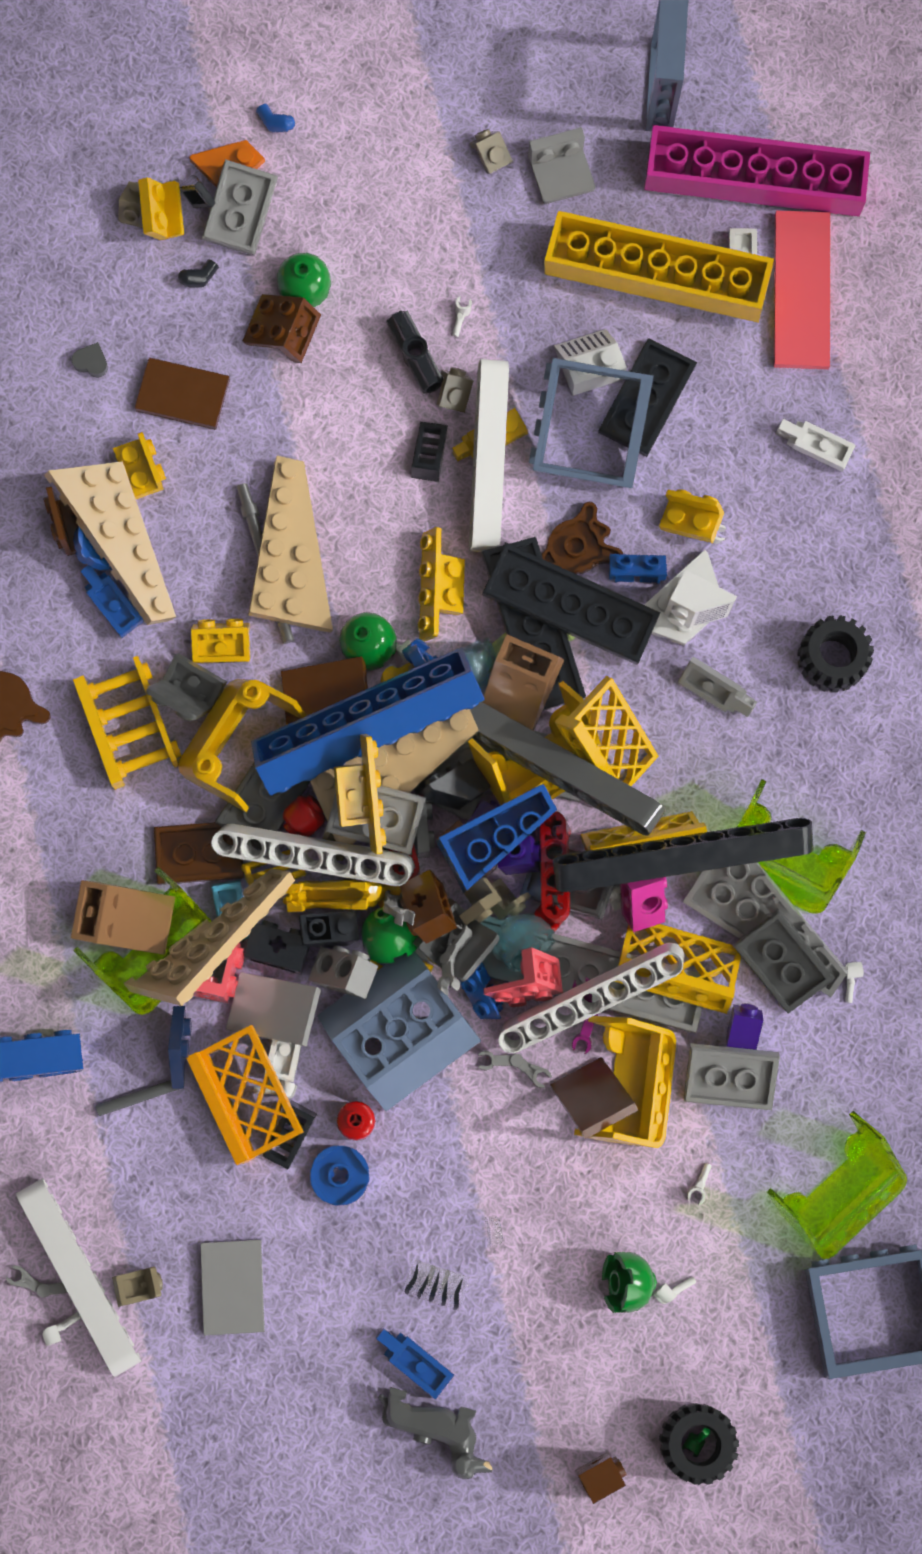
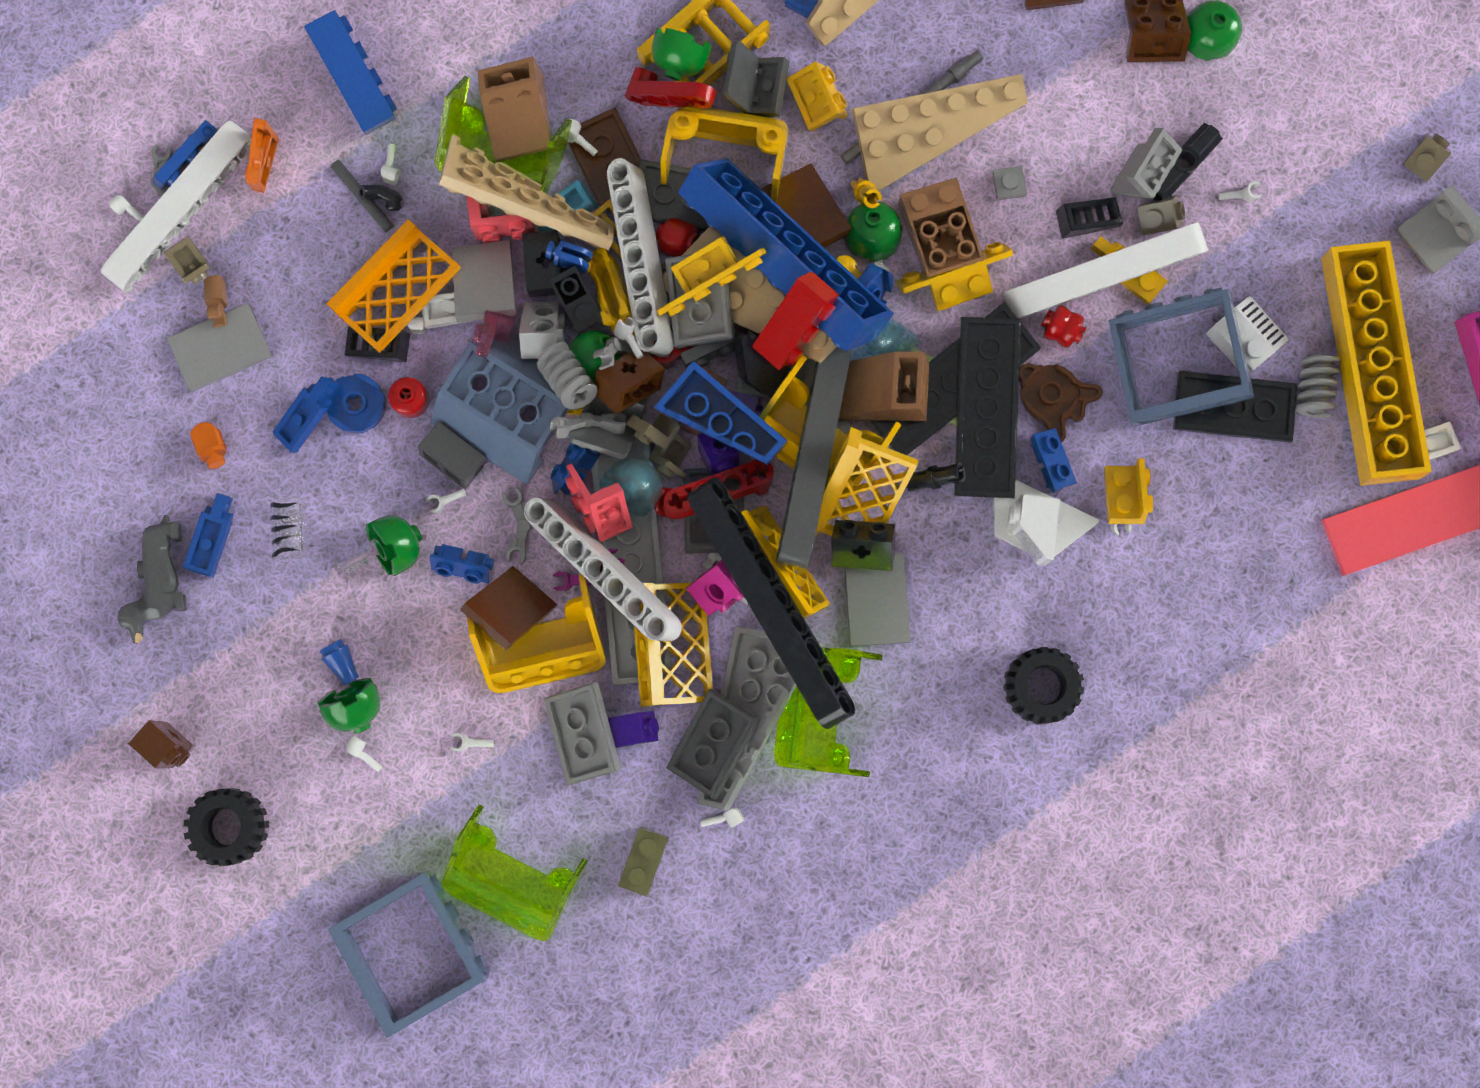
camera: 75 degrees right, 5 degrees up
dark blue wing [168,1006,192,1089] -> none
light grey hinge [678,657,757,717] -> none
green hand [682,1428,710,1457] -> none
white hinge [776,419,856,472] -> none
none -> blue hinge [153,120,218,190]
none -> orange arm [190,422,226,469]
none -> medium nougat bar [204,275,227,328]
none -> orange wing [245,118,279,193]
none -> blue hinge [273,376,339,453]
none -> blue cone [320,639,359,686]
none -> black arm [359,185,403,211]
none -> green cylinder [366,515,422,576]
none -> white hand [381,144,400,186]
none -> dark grey hinge [418,422,486,490]
none -> white hand [426,489,466,514]
none -> blue hinge [430,544,494,584]
none -> clear pink bracket [472,310,514,358]
none -> light grey piece [537,342,597,409]
none -> blue arm [545,240,593,273]
none -> white hand [561,119,598,156]
none -> white hand [614,317,644,359]
none -> olive brick [618,827,669,897]
none -> red beam [624,67,717,108]
none -> green cylinder [652,28,712,81]
none -> red brick [752,271,839,370]
none -> black brick [831,520,895,571]
none -> light grey tile [845,553,911,647]
none -> yellow axle [850,178,882,208]
none -> medium nougat slope [898,177,984,278]
none -> black pin [906,463,966,492]
none -> light grey plate [992,166,1027,201]
none -> red piece [1041,305,1087,348]
none -> light grey bracket [1110,128,1183,199]
none -> light grey piece [1295,353,1341,418]

